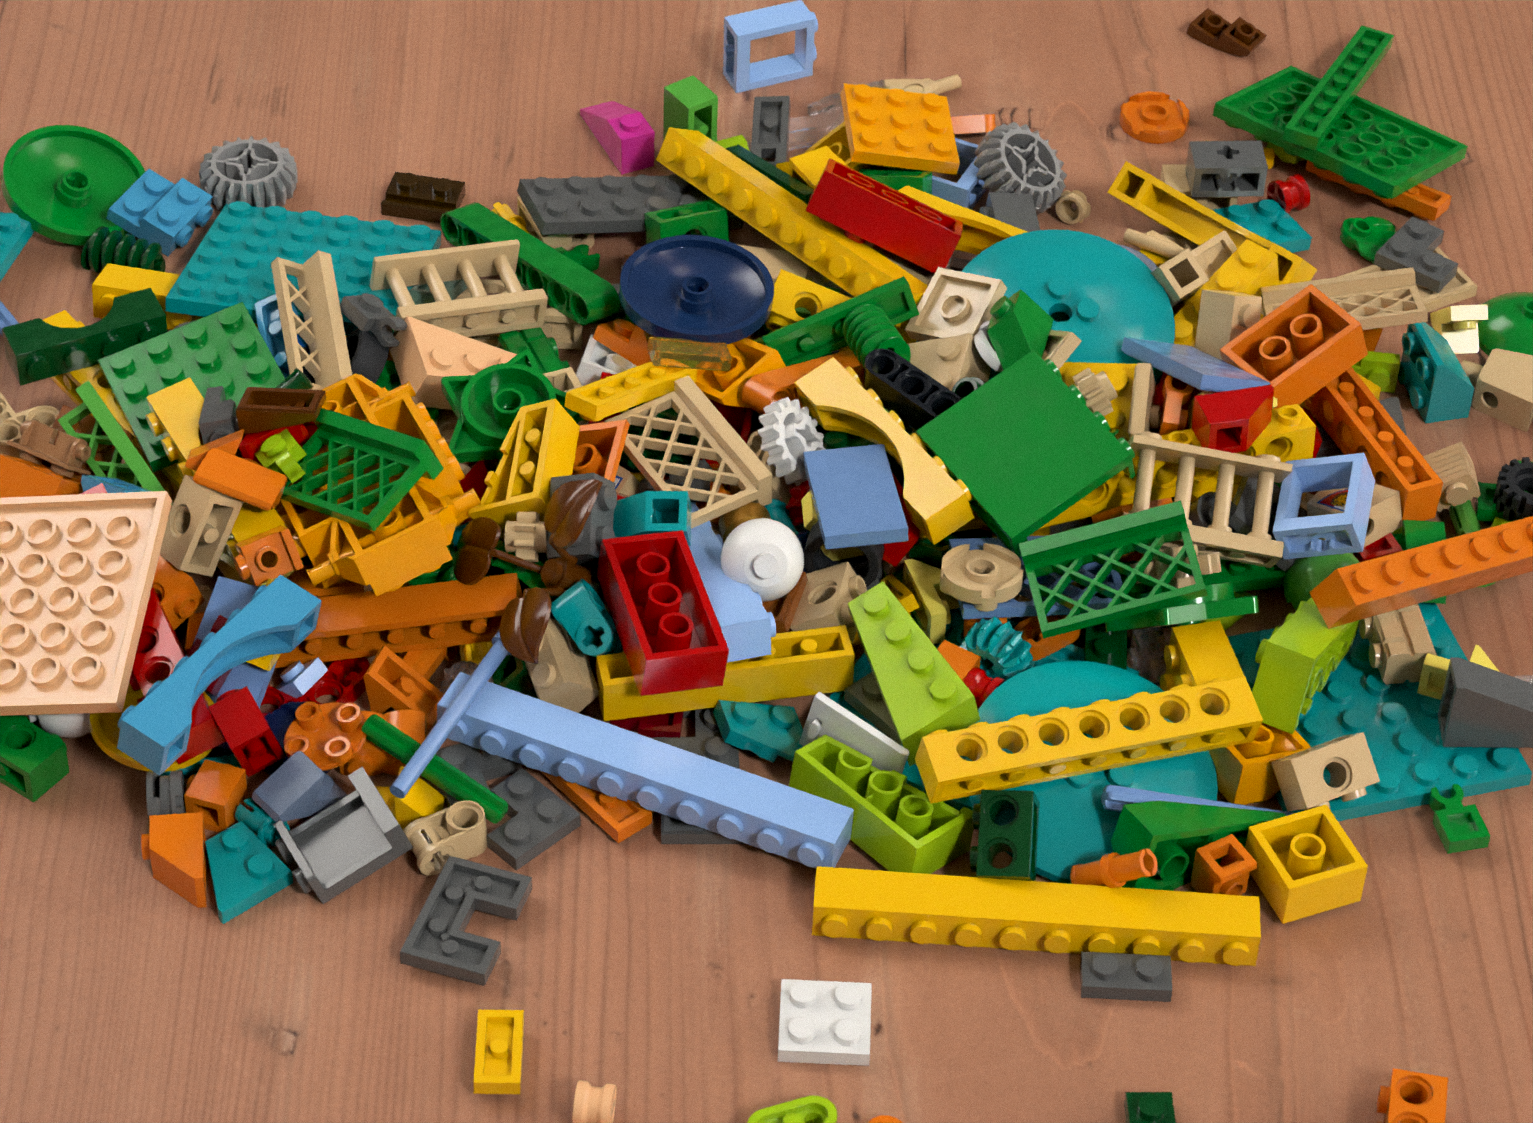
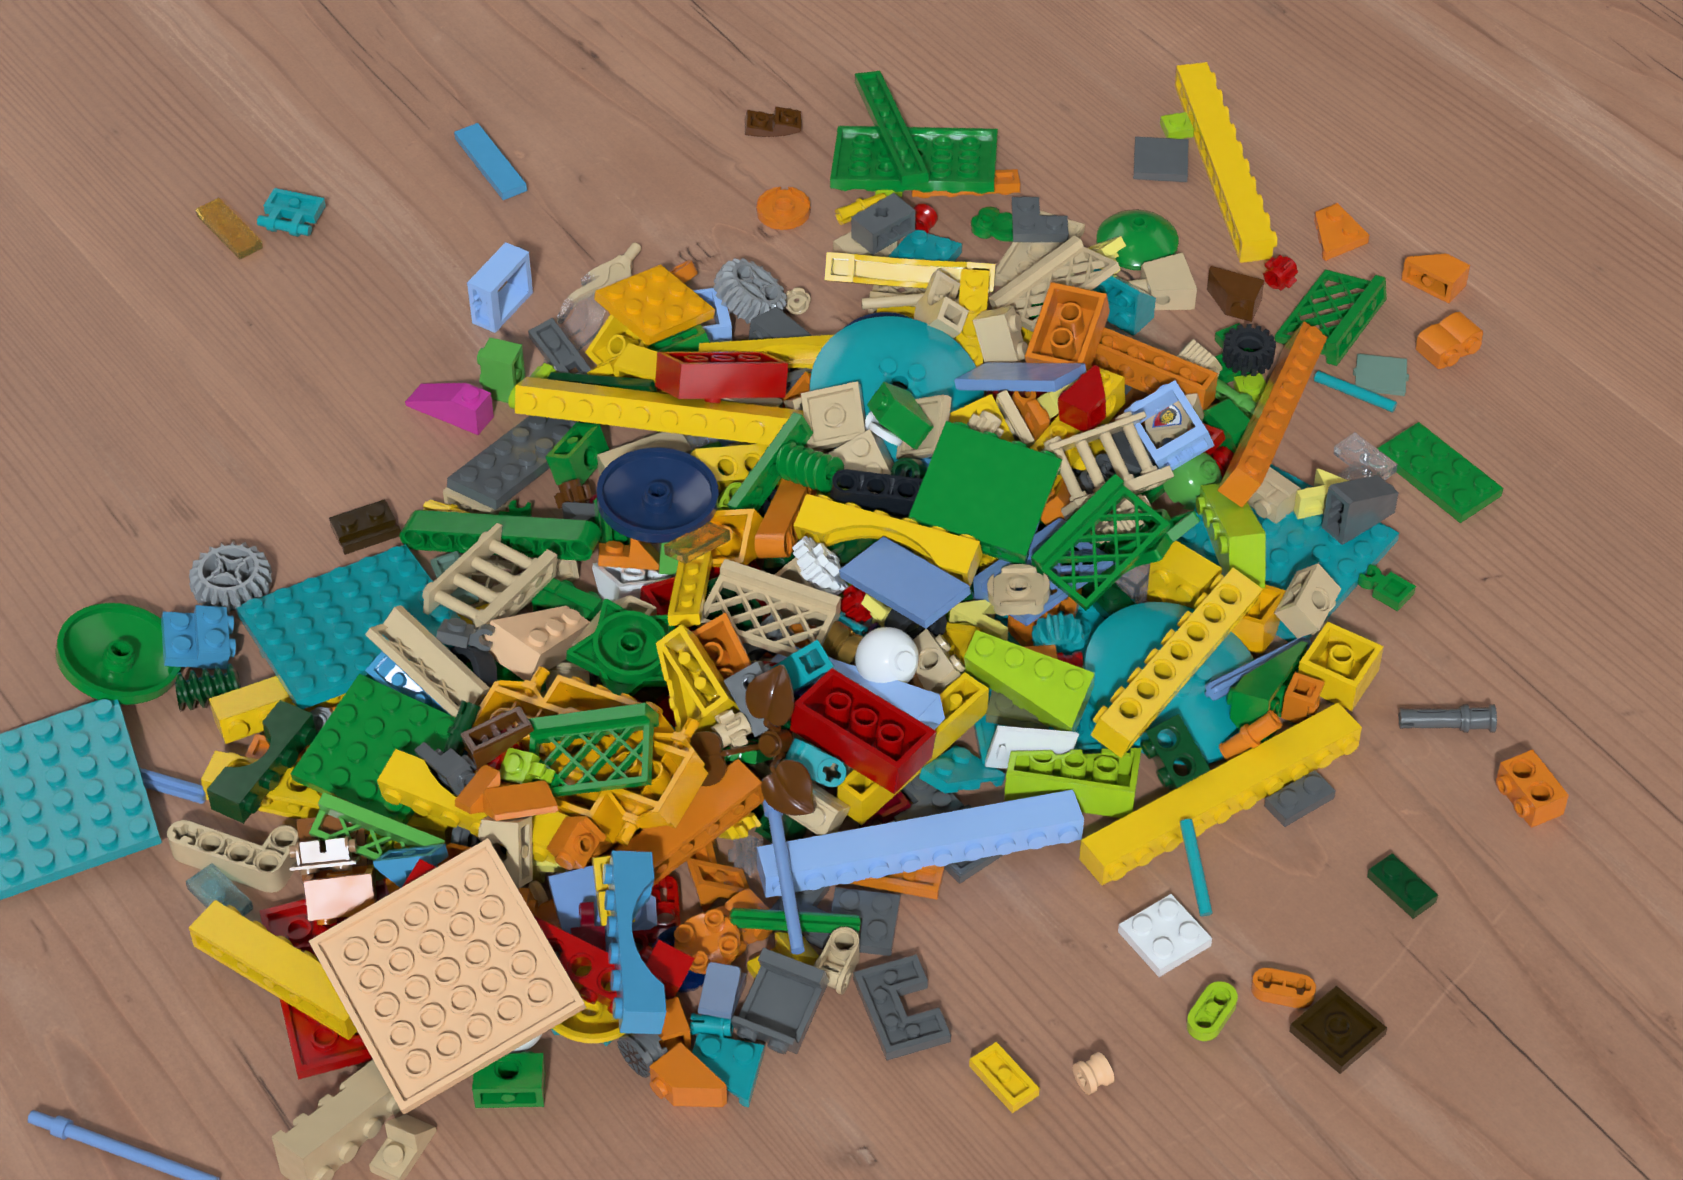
camera: 35 degrees left, 5 degrees up
none -> teal bar [1180,819,1213,917]
none -> dark grey pin [1398,704,1497,733]

